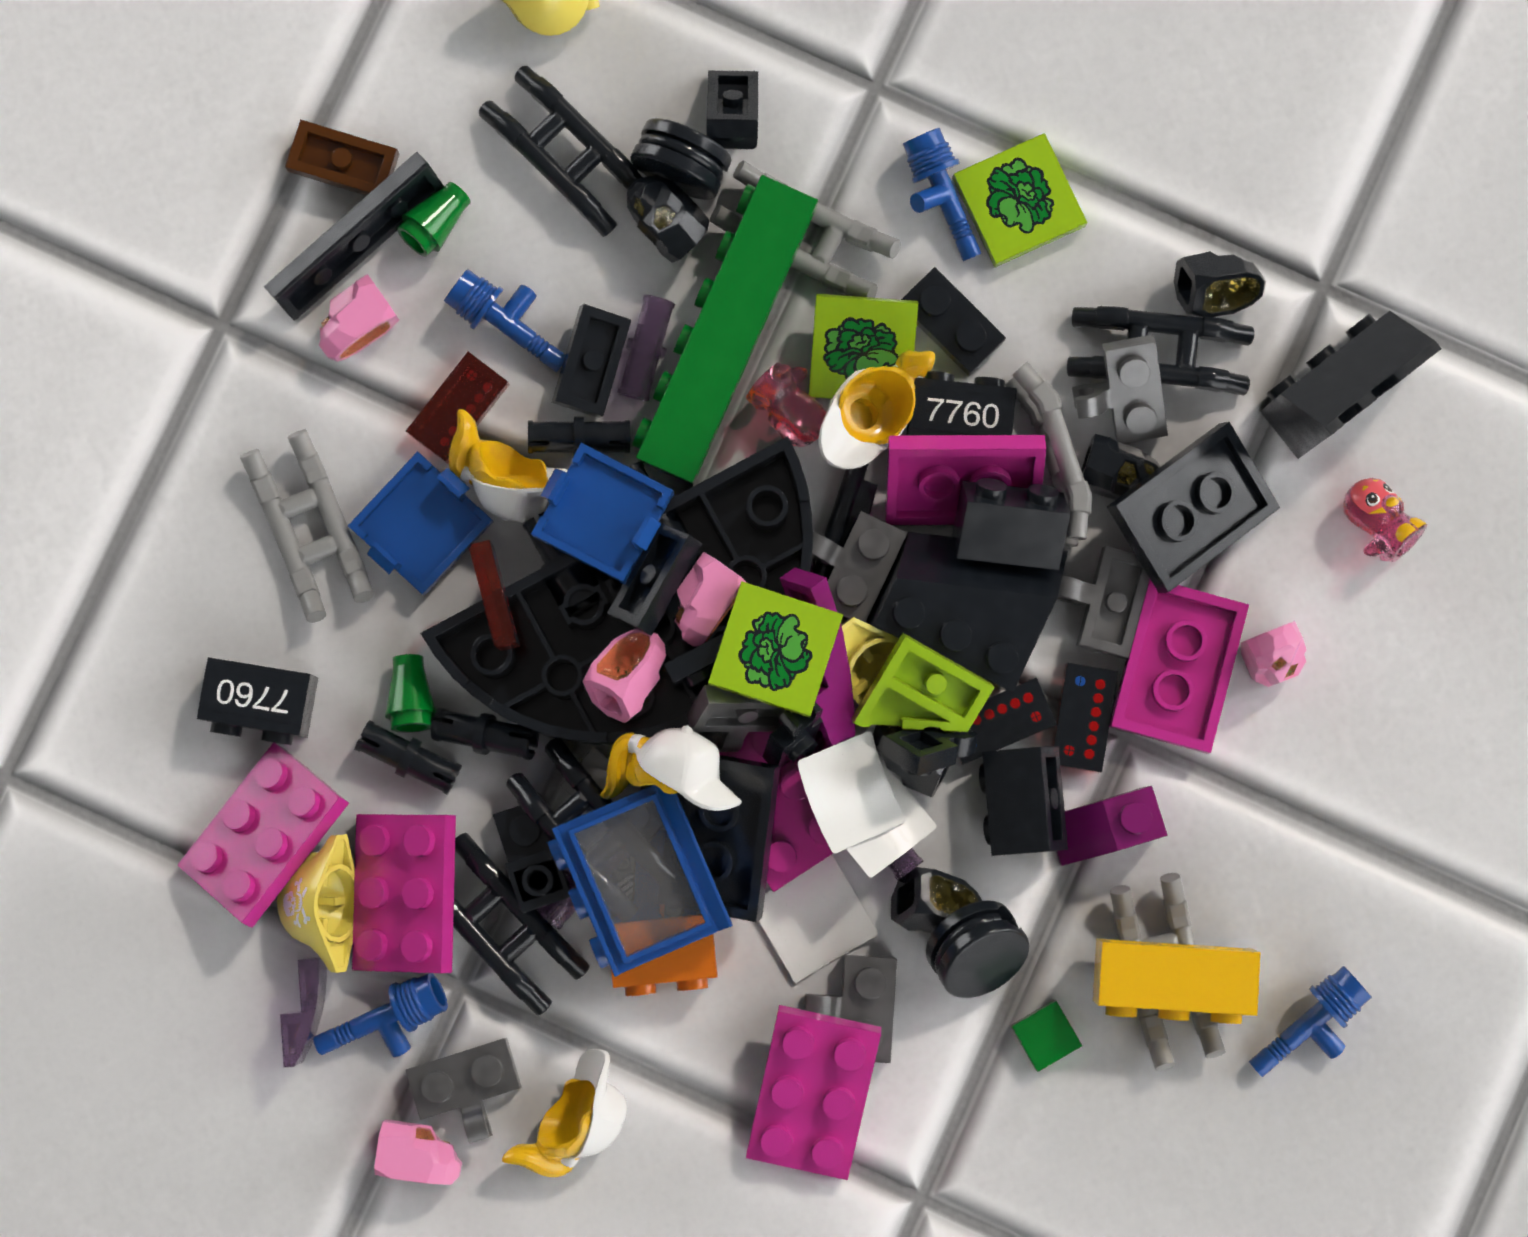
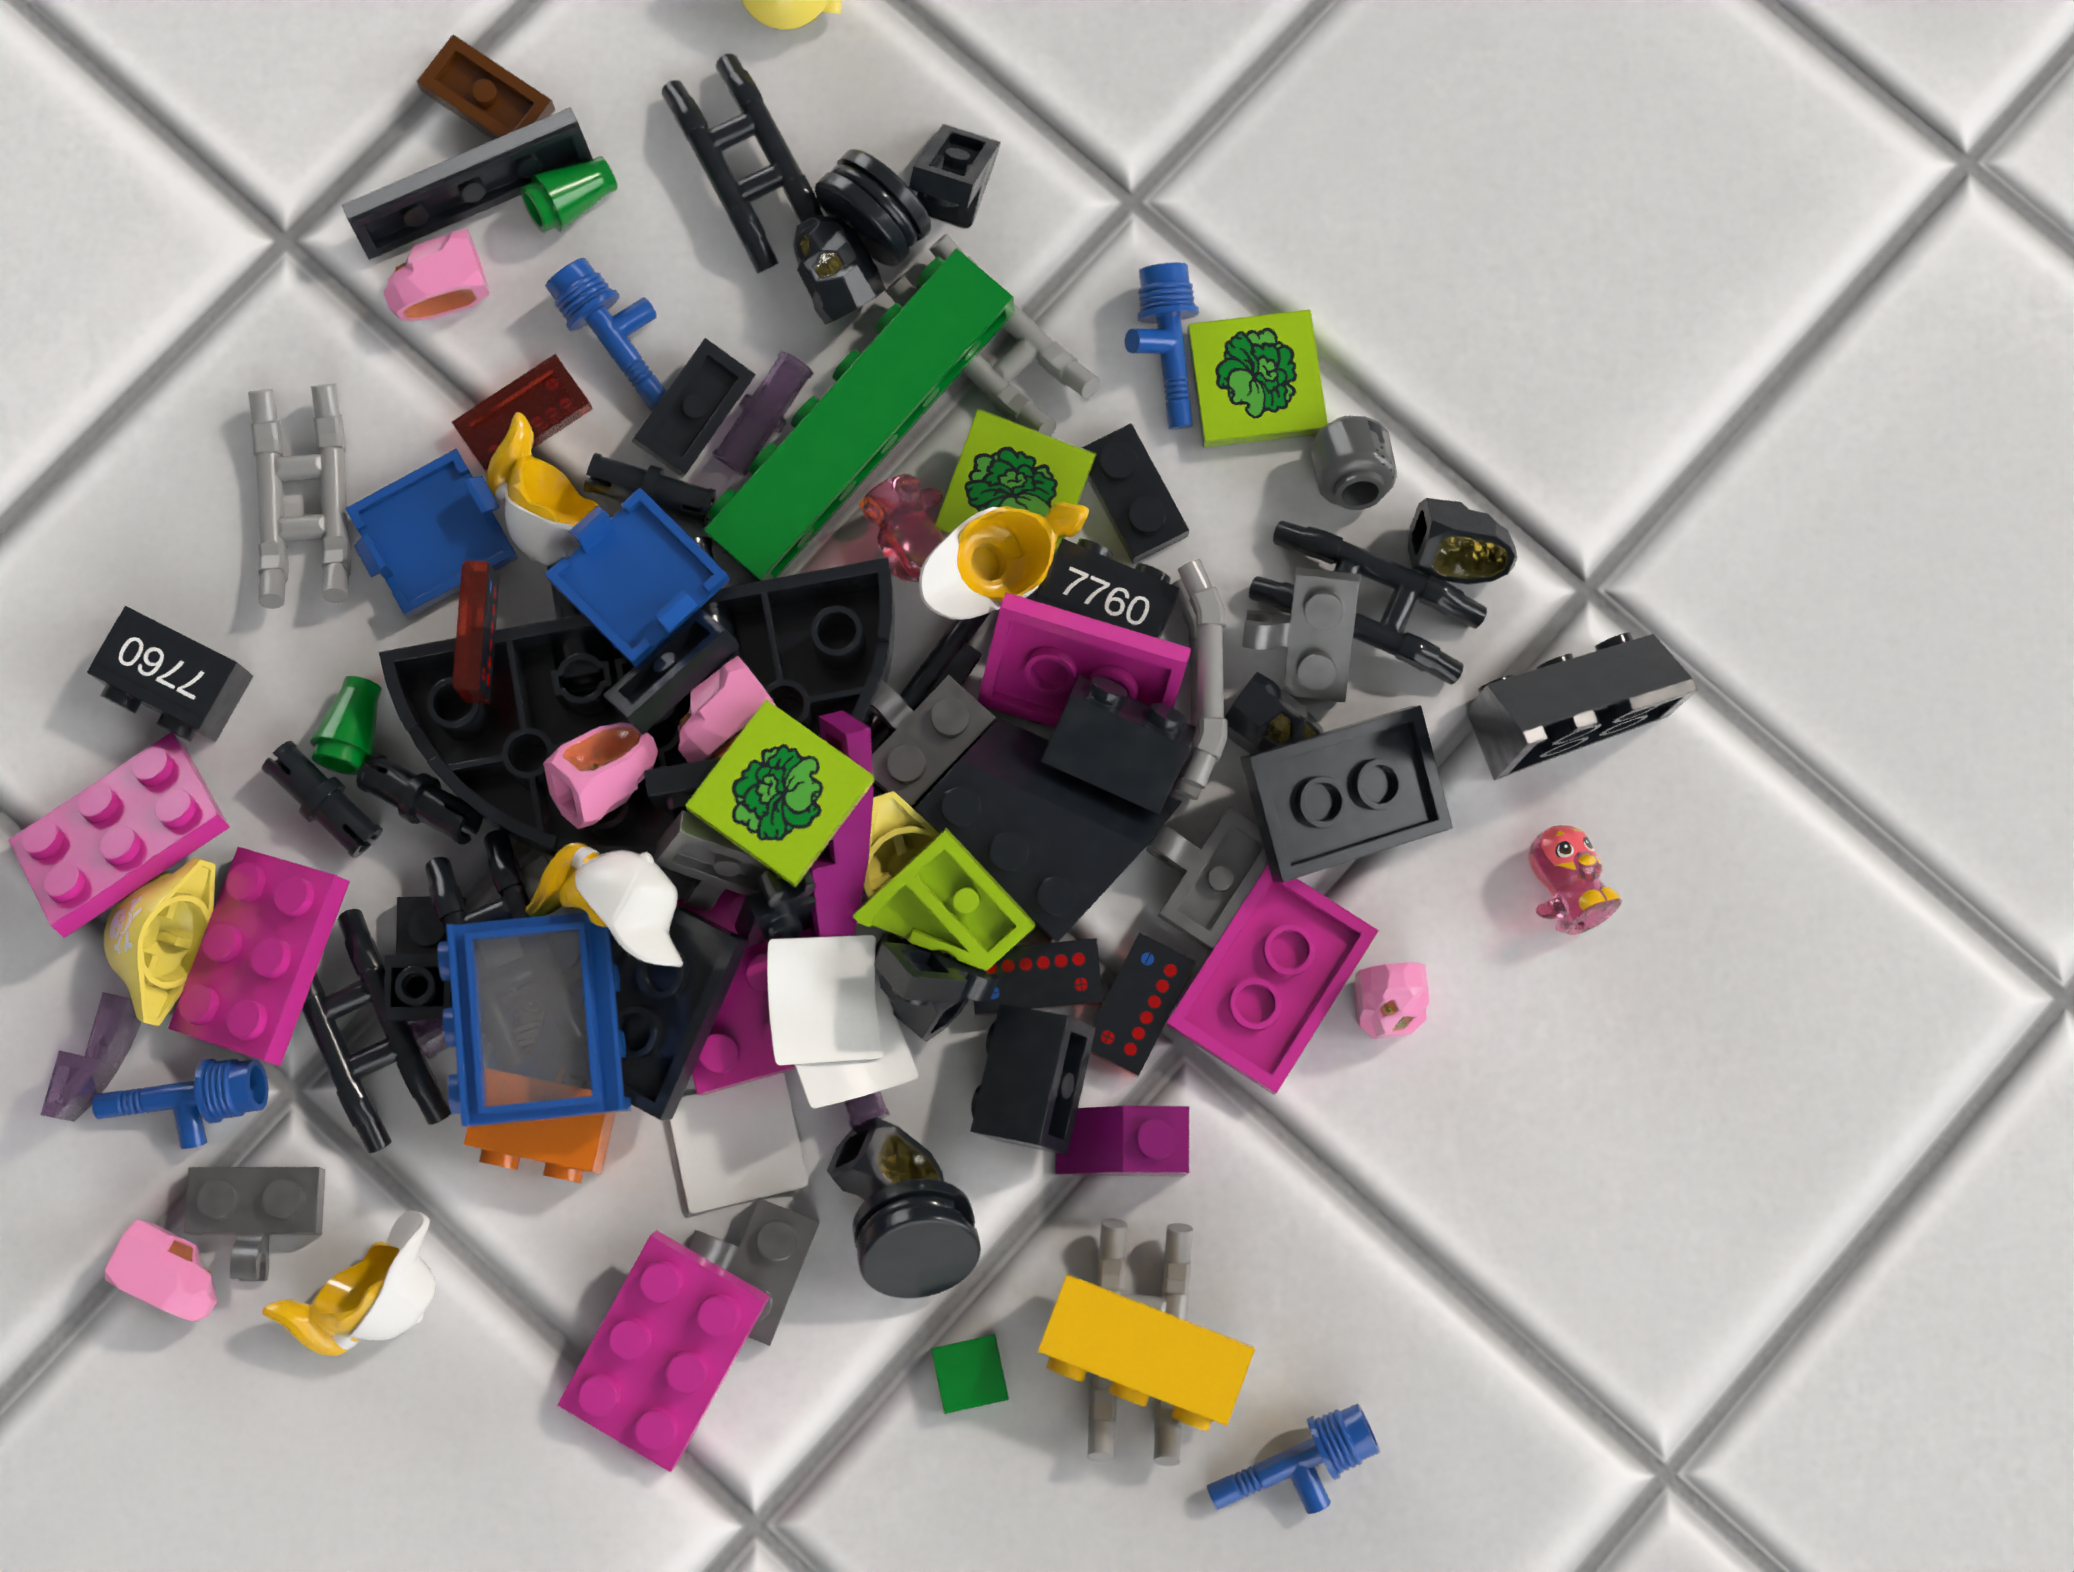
camera: 20 degrees right, 5 degrees down
none -> dark grey head [1310,415,1397,510]

